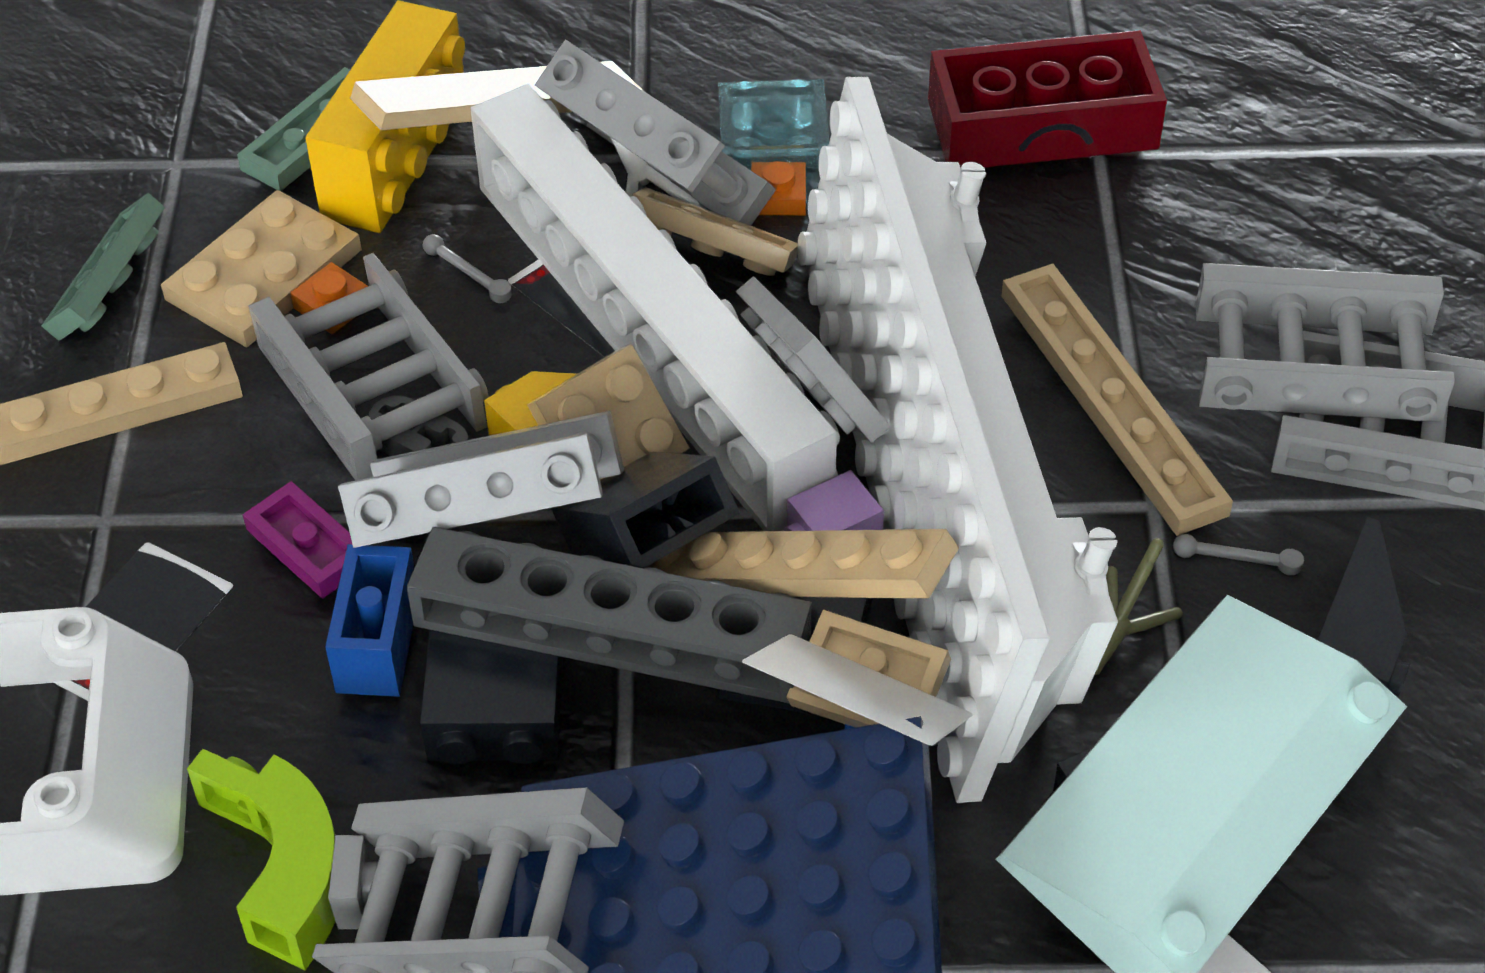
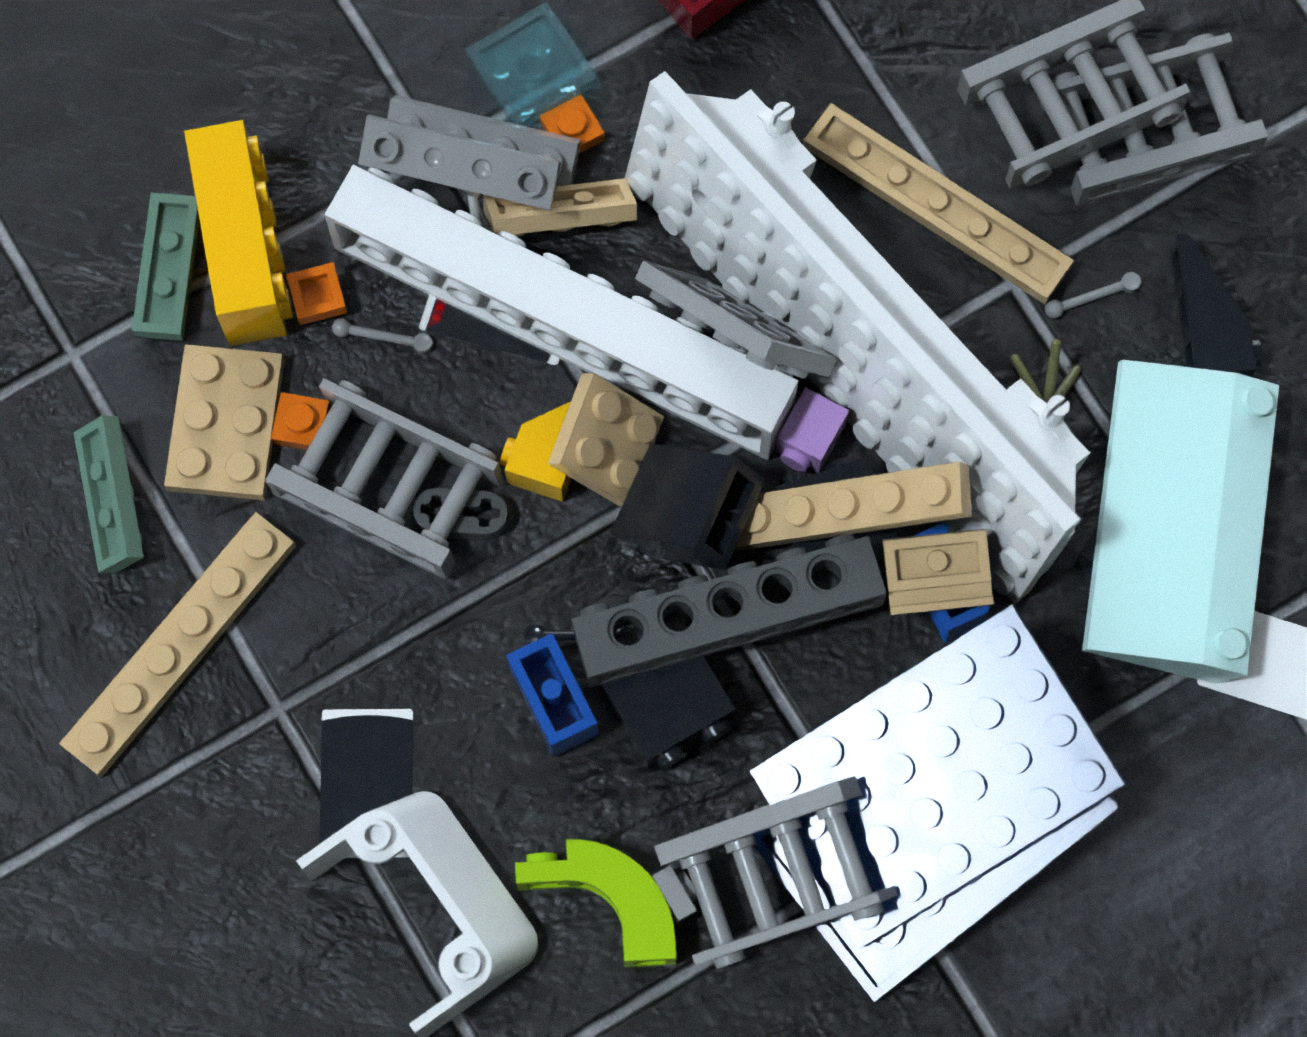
camera: 30 degrees left, 25 degrees up
magenta plate [242,481,353,599] -> none
fence [338,410,624,548] -> none
tile [350,61,642,130] -> none
white sticker [742,634,973,746] -> none
none -> orange plate [286,262,347,325]

